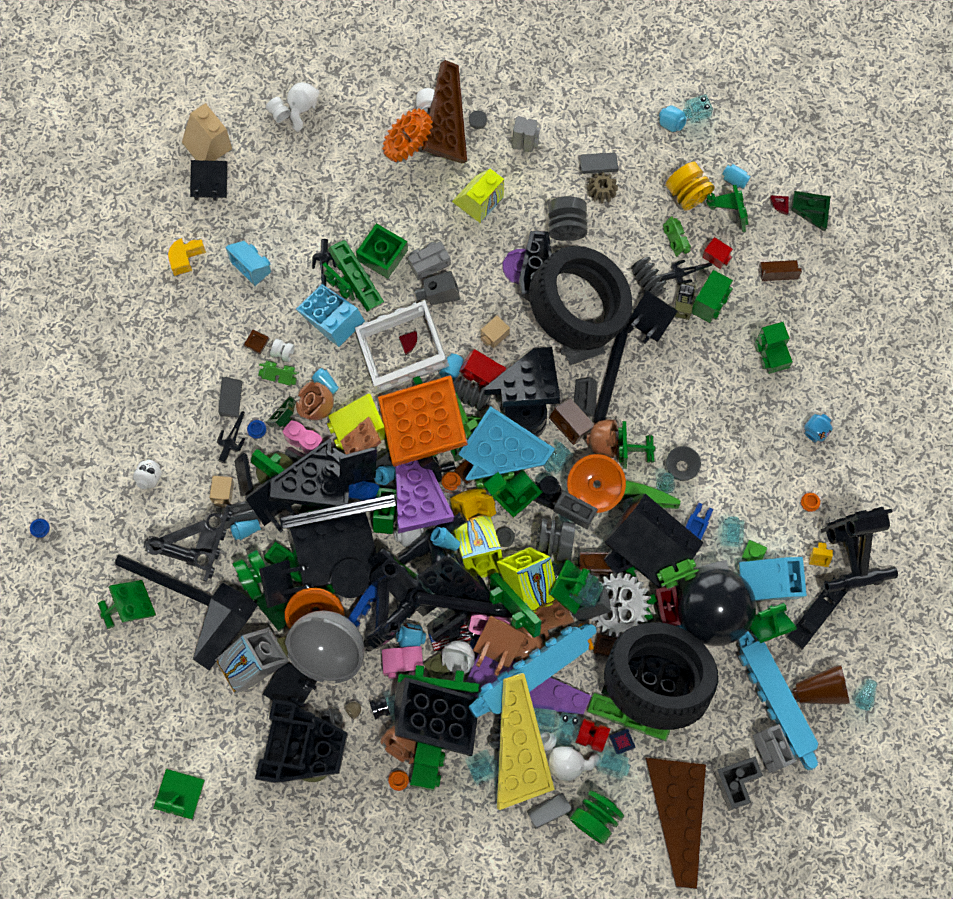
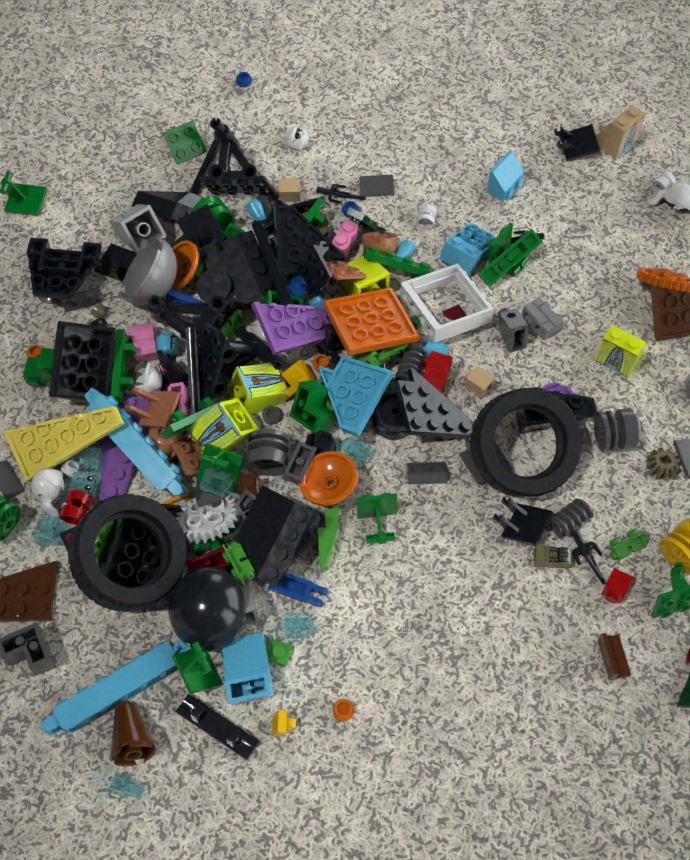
camera: 85 degrees right, 10 degrees down
yellow brick [168,238,206,276] -> none
reddish brown tile [244,330,270,355] -> none
bright green hinge [258,360,299,386] -> none
green brick [356,223,408,279] -> none
medium azure cone [431,527,460,551] -> none
clear arm [441,485,467,500] -> none
clear light blue brick [468,756,499,786] -> none
panel [549,398,594,445] -> none
nougat cylinder [587,420,618,458] -> none
black axle [594,322,631,423] -> none
clear light blue cone [656,473,675,494] -> none
dark grey piece [666,446,701,481] -> none
green brick [691,270,733,323] -> none
light grey brick [752,724,796,773] -> none
green brick [755,322,793,374] -> none
dark azure head [804,414,833,443] -> none
black plate [820,506,898,593] -> none
none -> green plate [363,246,433,276]

